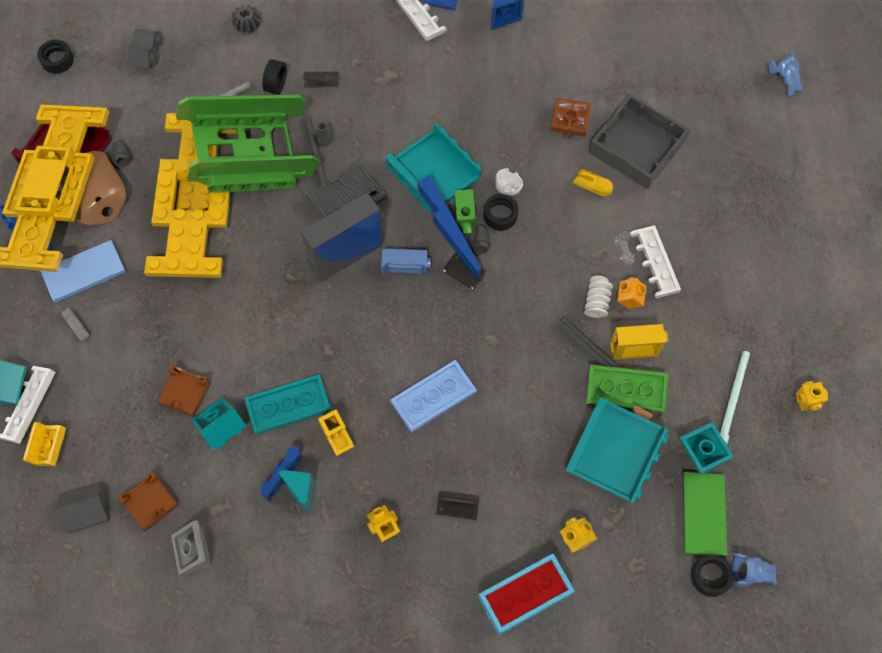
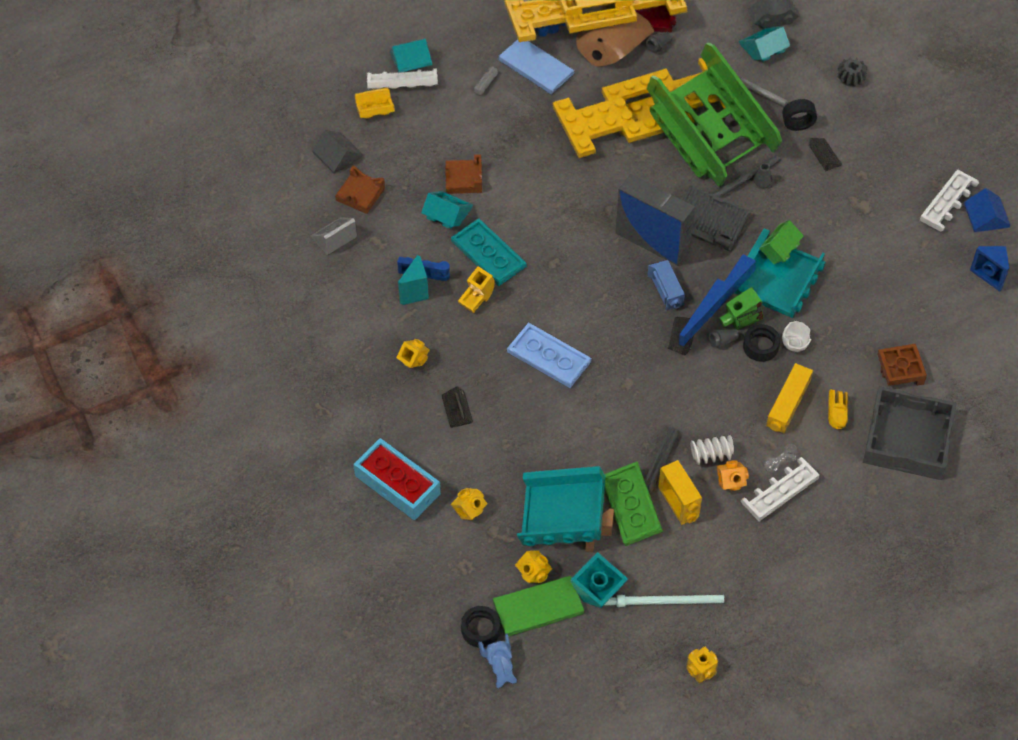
camera: 70 degrees right, 10 degrees down
none -> yellow brick [515,551,552,583]
none -> teal slope [739,27,790,62]
none -> bright green brick [759,220,804,264]
none -> yellow brick [766,363,813,433]

